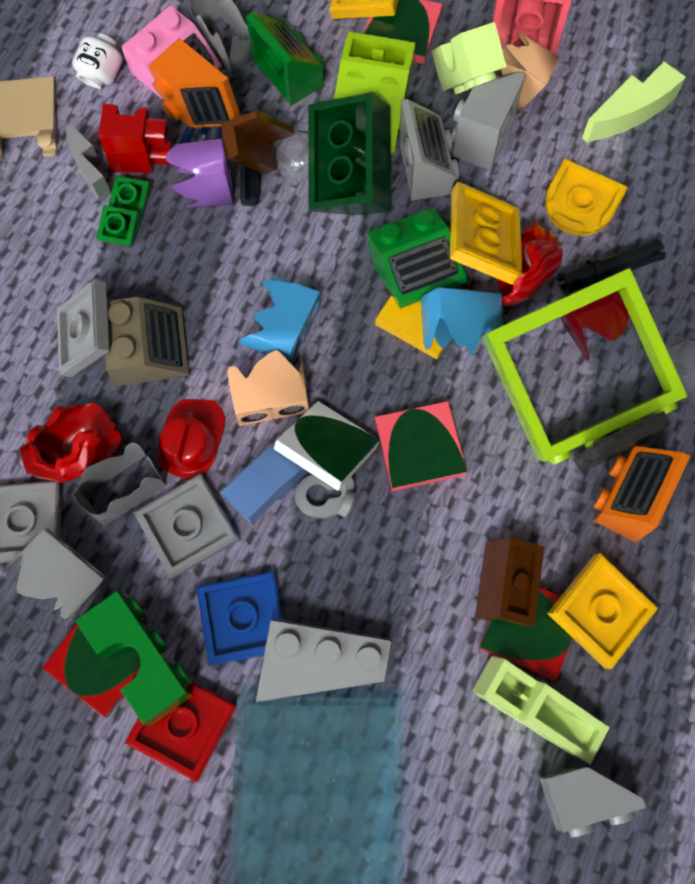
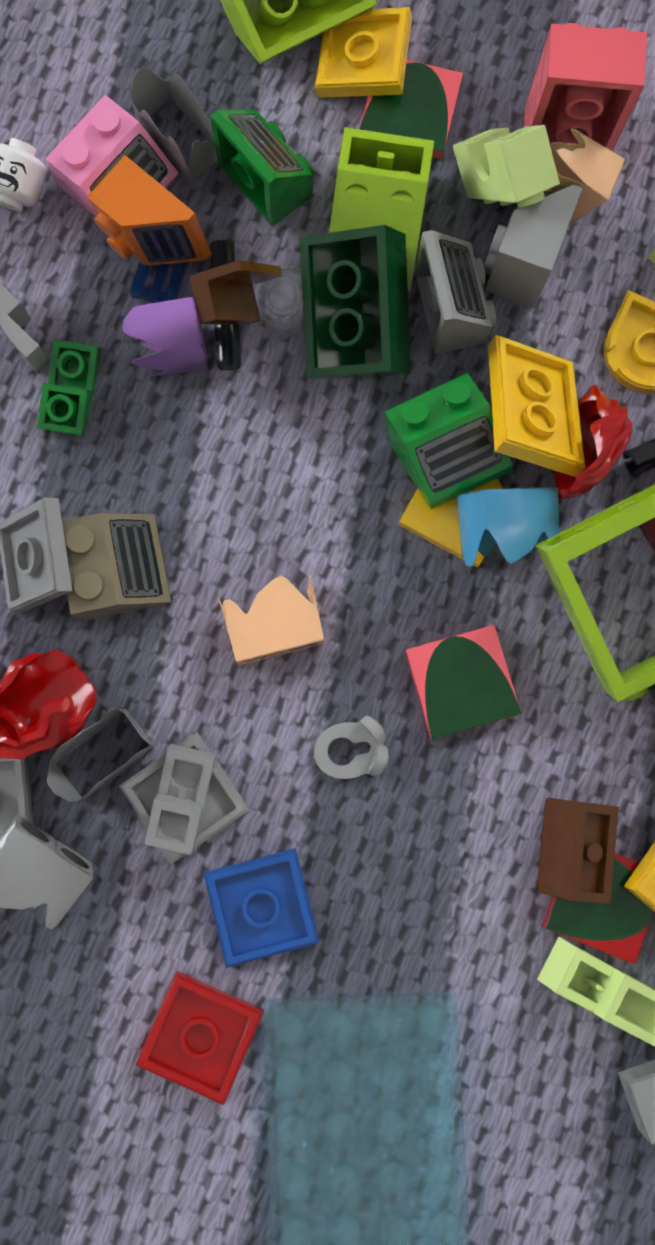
camera: 10 degrees left, 10 degrees up
dark green tile [42,602,140,717] -> none
green arch [75,591,193,726] -> none
red hips [98,104,173,173] -> none
red piece [157,399,225,480] -> none
medium blue slope [220,442,308,525] -> none
dark azure piece [238,275,320,365] -> none
light grey wing [256,618,391,702] -> none
dark green tile [274,401,380,491] -> none
none -> light grey slope [144,744,217,855]

